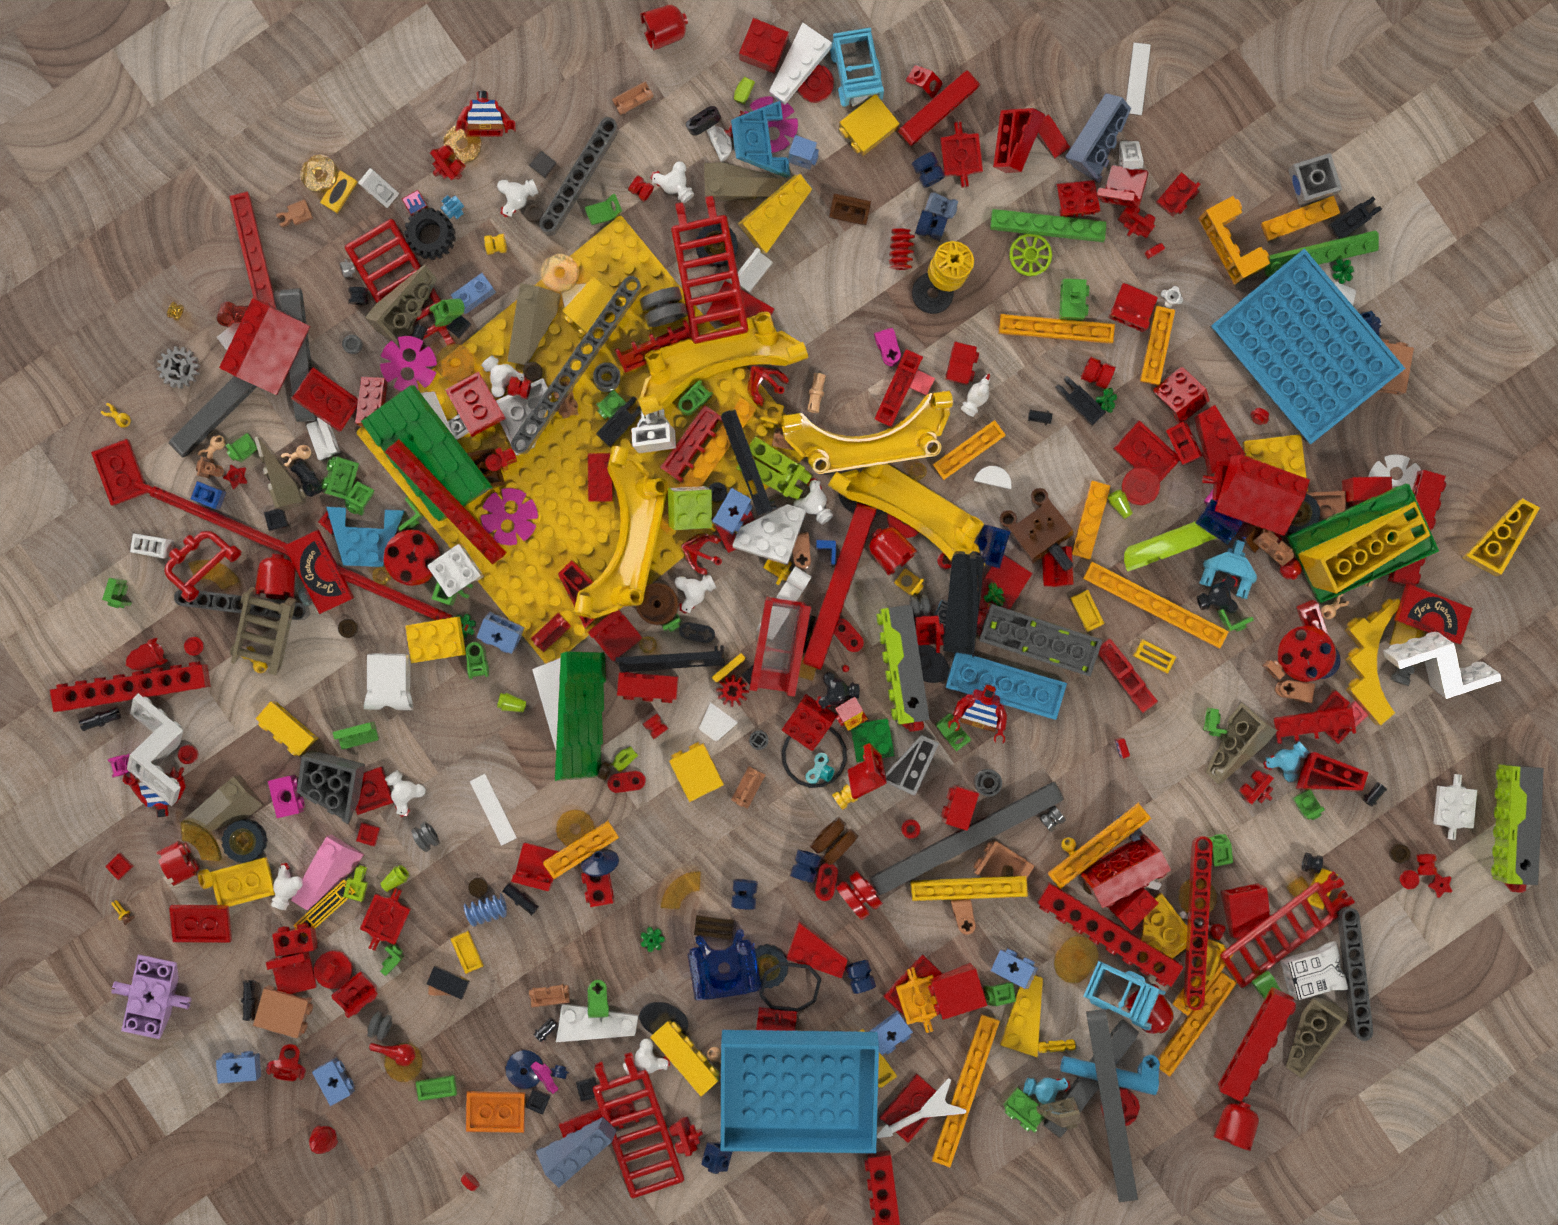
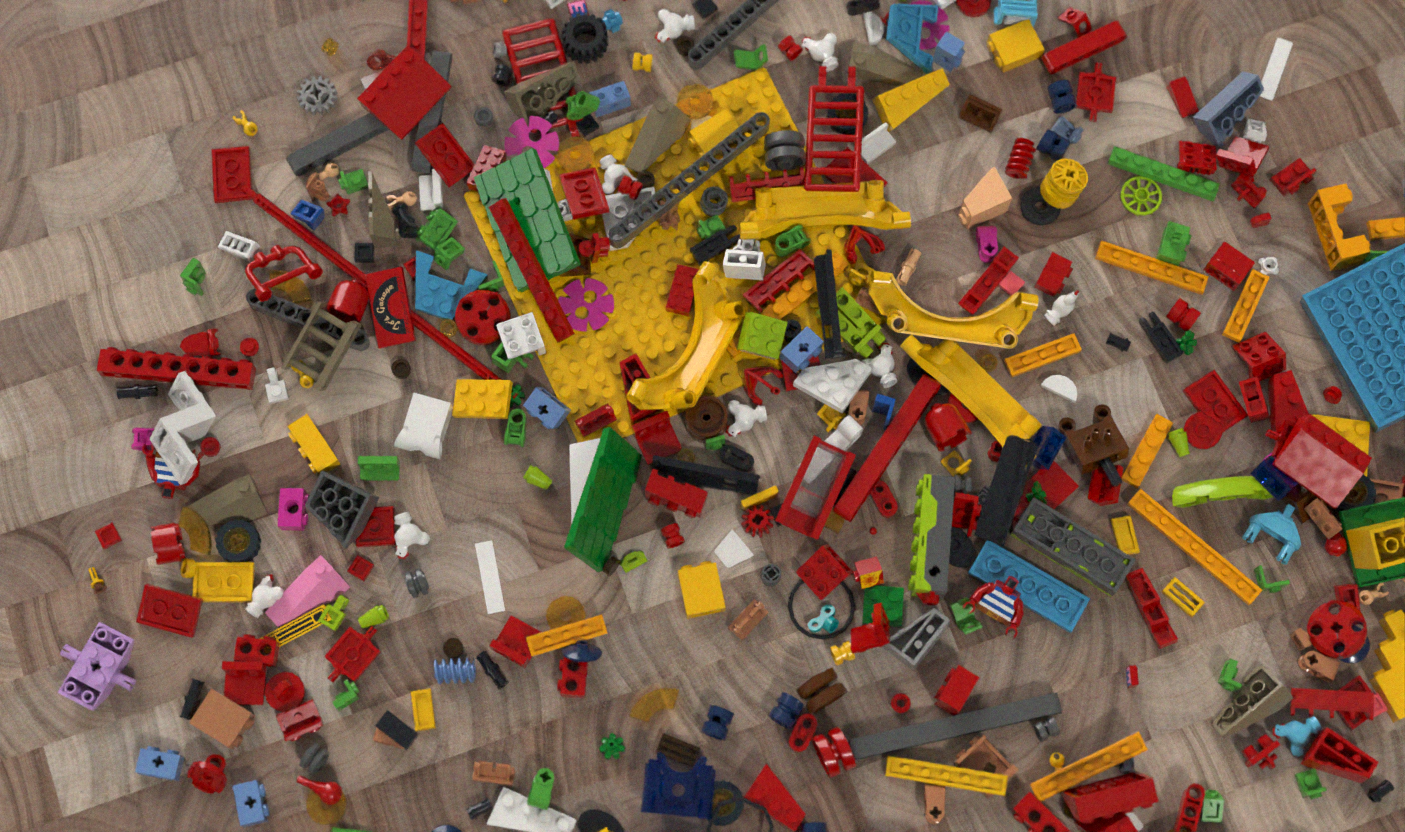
camera: 10 degrees right, 15 degrees down
clear light blue tile [298,587,314,606] -> none
red plate [607,771,646,793] -> none
black animal [815,672,860,709] -> none
dark grey wheel [974,769,1002,797] -> none
red wedge [993,108,1045,173] -> none
black animal [1197,576,1238,613] -> none
none -> white plate [265,367,289,404]
none -> light nougat slope [958,167,1012,230]

